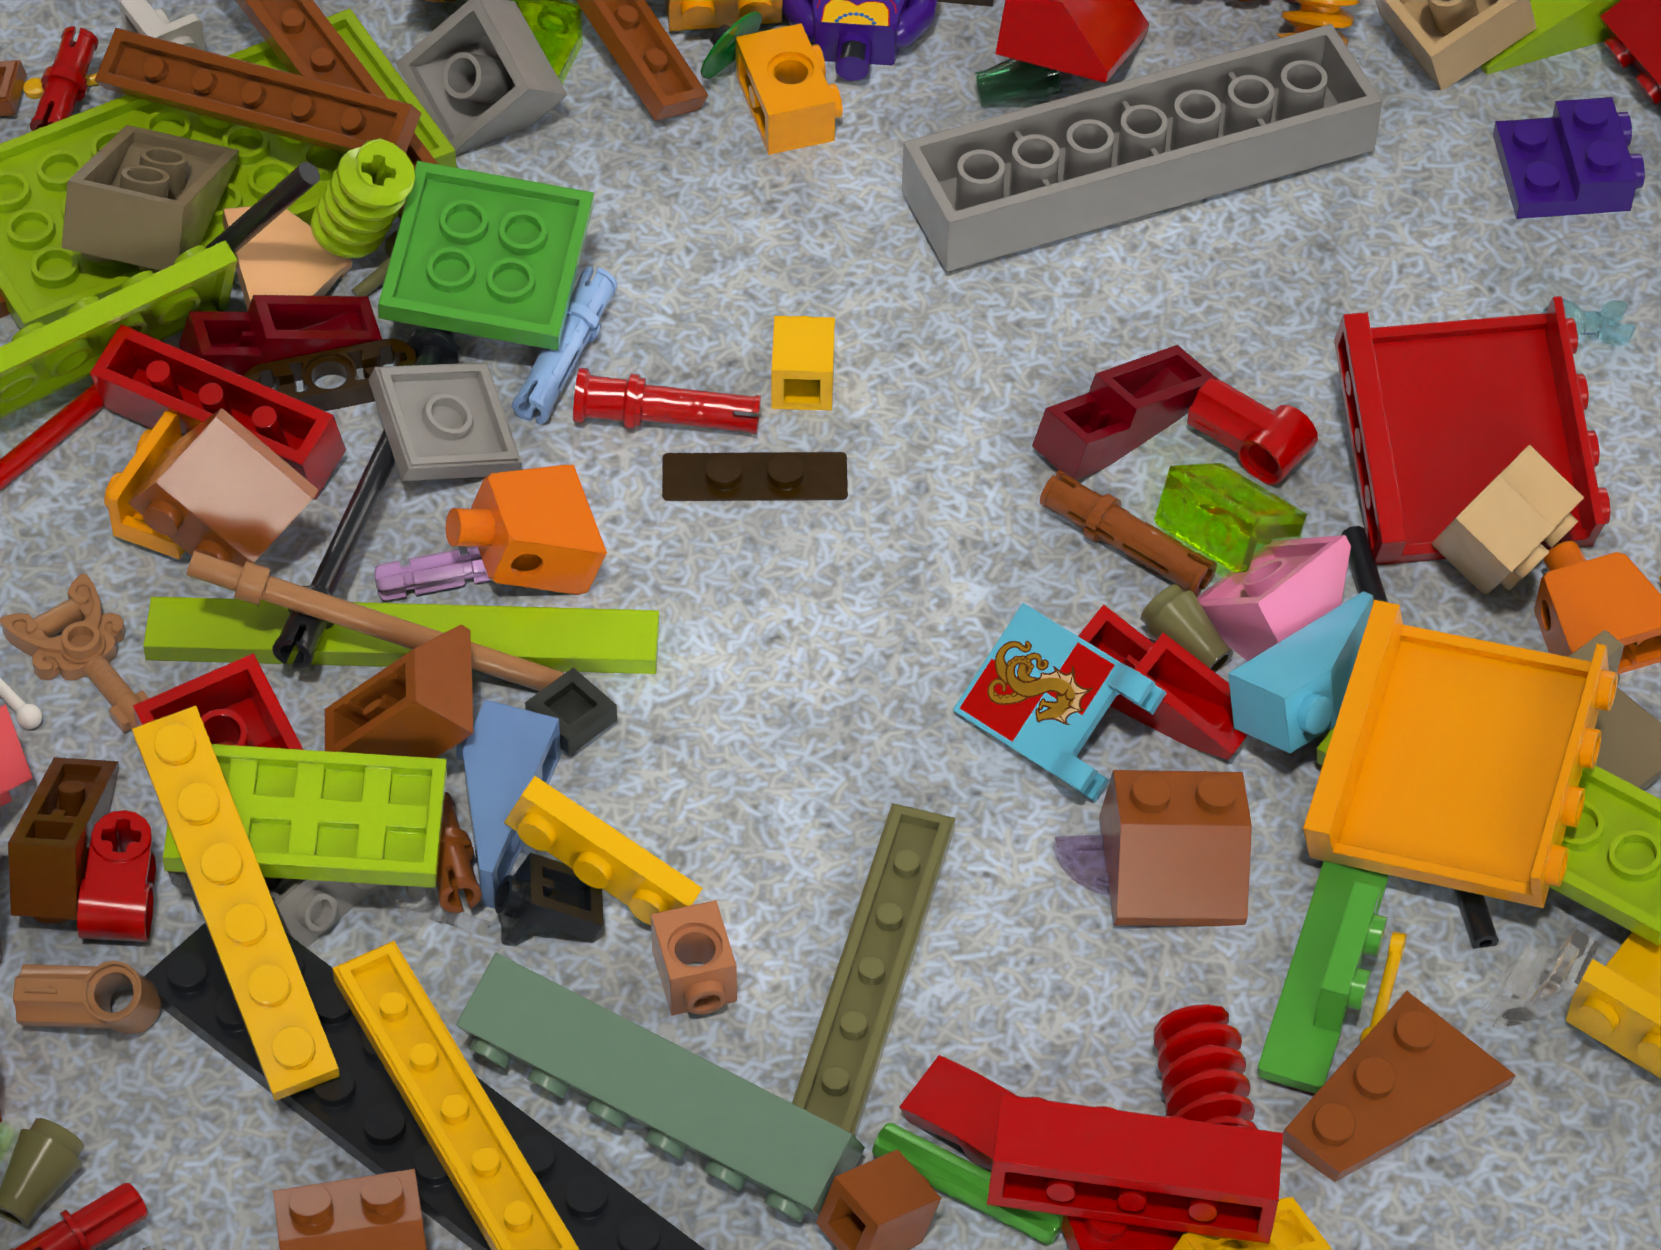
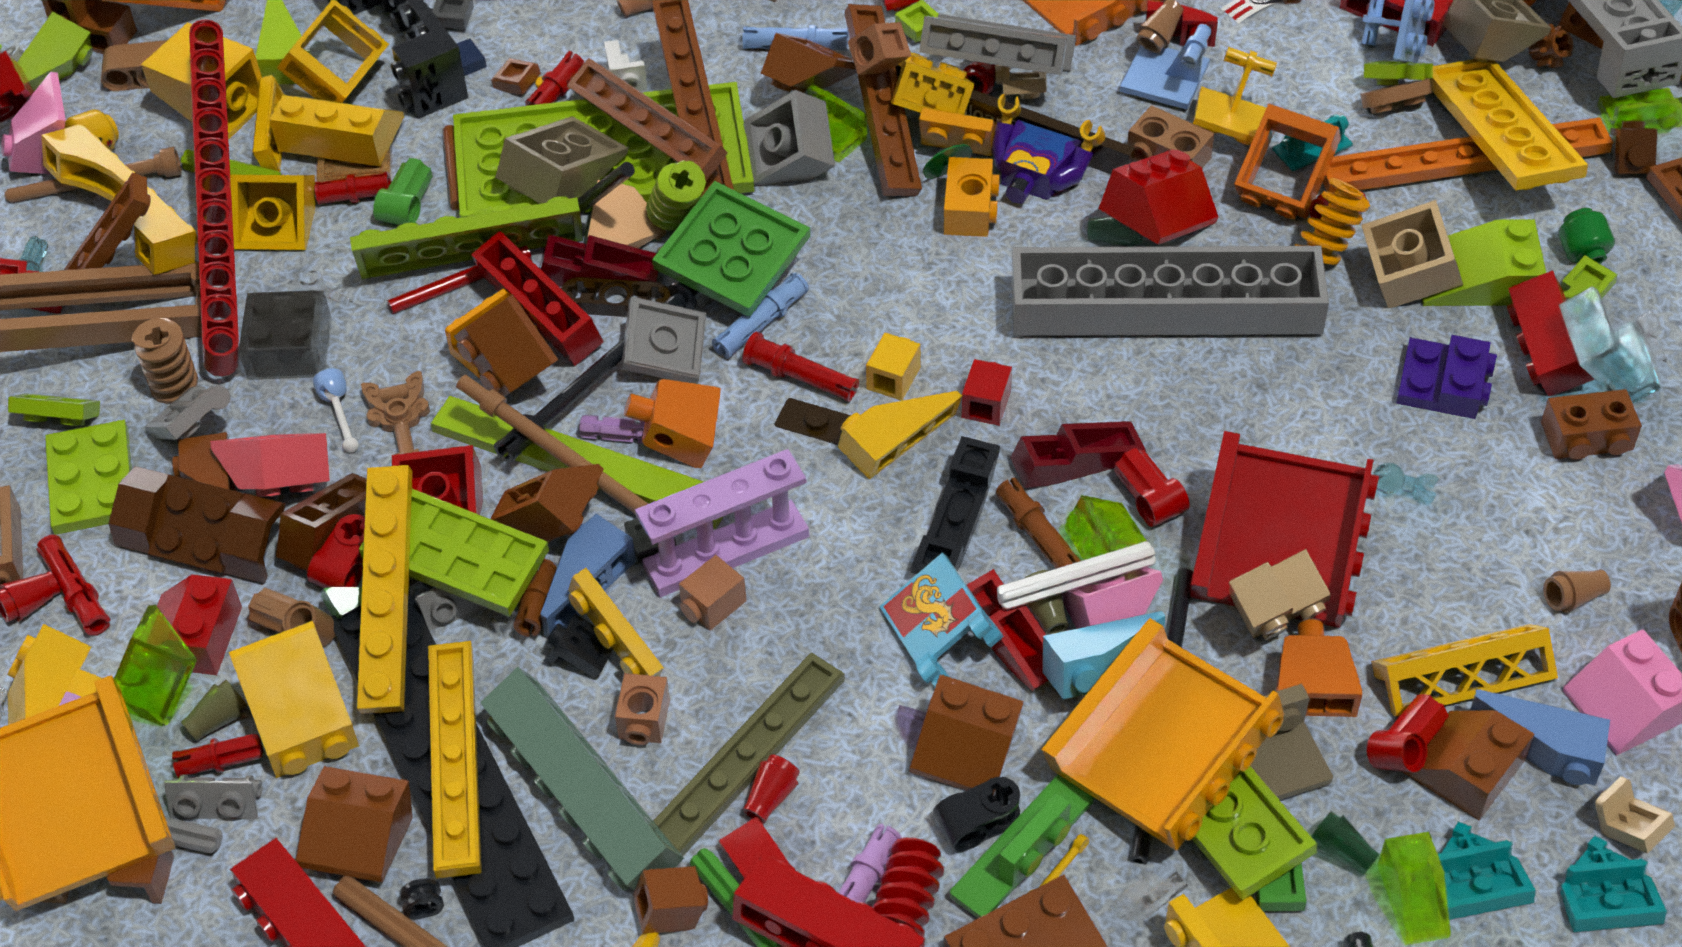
camera: 25 degrees right, 0 degrees up
none -> yellow slope [229,621,359,778]
none -> slope [321,587,362,618]
none -> lavender fence [635,449,810,598]
none -> nougat brick [679,555,747,631]
none -> red cone [742,754,800,824]
none -> yellow slope [838,391,962,479]
none -> lavender pin [838,824,902,903]
none -> black slope [910,436,1000,574]
none -> black piece [932,777,1020,853]
none -> red brick [961,359,1012,426]
none -> white axle [997,542,1156,610]

